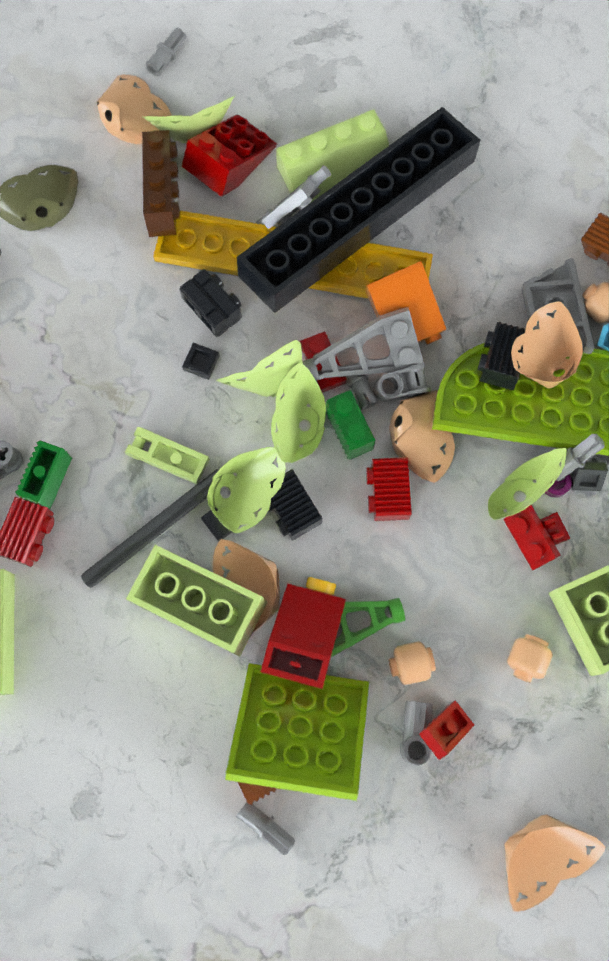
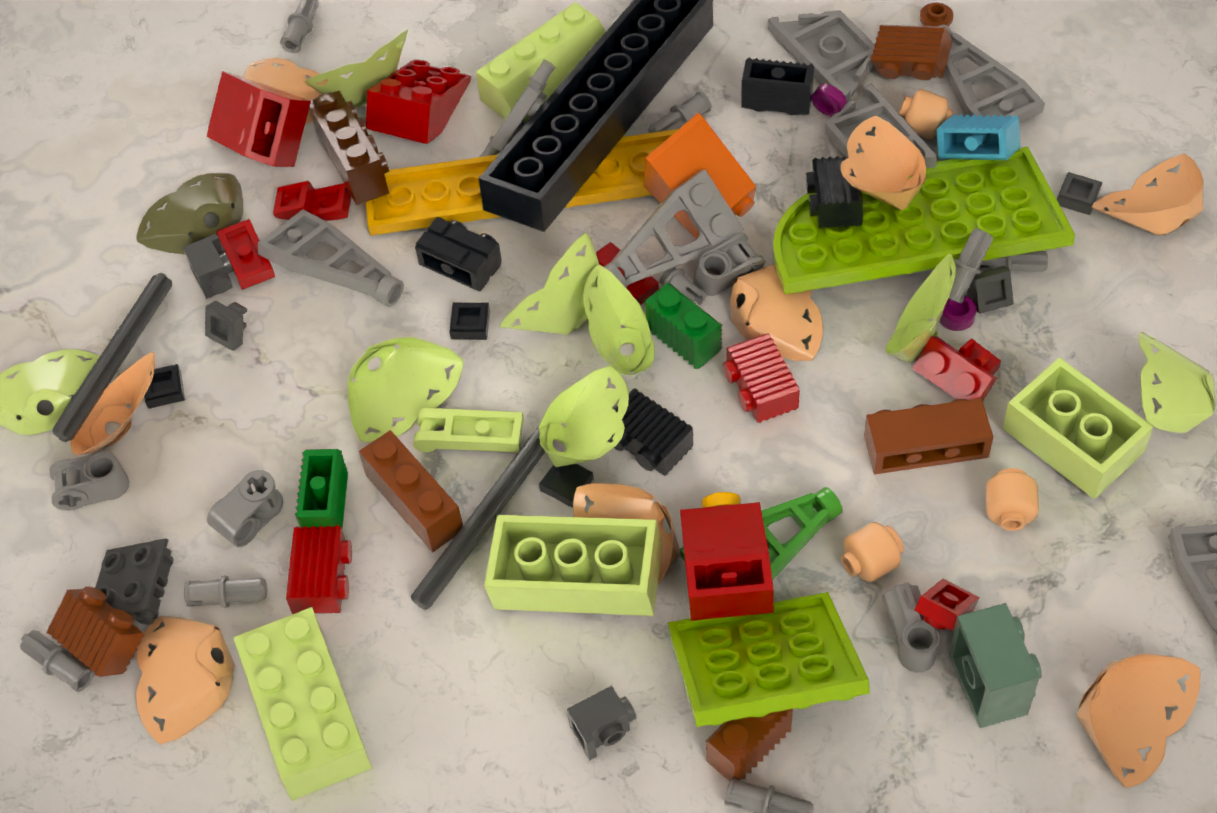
camera: 15 degrees left, 20 degrees down
none -> dark grey brick [183,234,233,299]
none -> dark grey tile [205,300,247,351]
none -> red slope [206,71,311,167]
none -> red plate [216,219,276,290]
none -> light grey plate [258,210,404,307]
none -> red slope [273,181,351,221]
none -> yellowish green piece [348,337,463,442]
none -> dark orange brick [359,430,463,553]
none -> dark grey brick [567,686,637,761]
none -> light grey axle [648,92,711,133]
none -> black brick [741,57,814,115]
none -> light grey wing [768,10,875,102]
none -> magenta tile [811,84,847,117]
none -> dark orange brick [864,398,994,475]
none -> sand green brick [949,603,1042,728]

